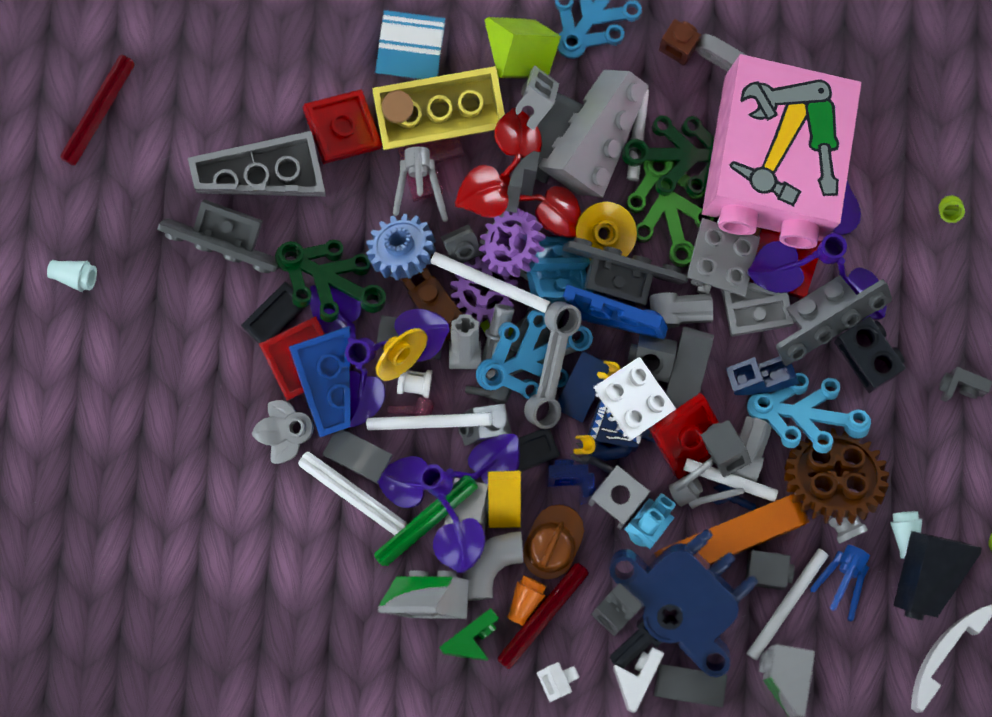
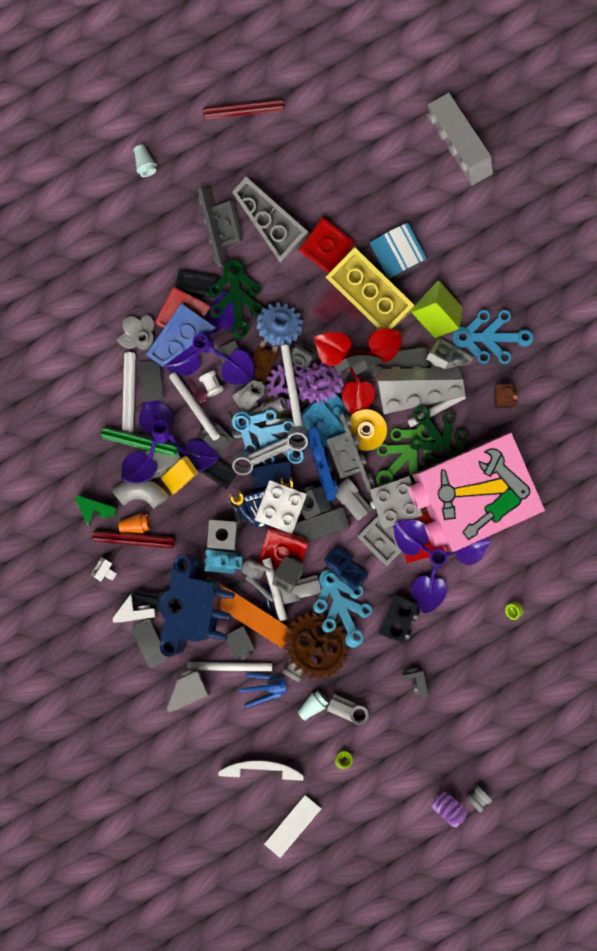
camera: 65 degrees right, 5 degrees up
yellow dish [376,328,427,381] -> none
light grey slope [378,571,469,619] -> none
medium nougat tile [382,90,413,124] -> none
light grey plant [393,147,448,222] -> none
light grey hinge [516,66,559,130] -> none
dark orange piece [523,504,584,579] -> none
clear blue bracket [547,459,595,504] -> none
dark grey slope [591,583,643,636] -> none
light grey beam [695,34,746,71] -> none
dark grey bracket [776,275,892,366] -> none
black slope [893,531,982,620] -> none
none -> light grey piece [327,694,369,725]
none -> light grey wing [427,337,474,369]

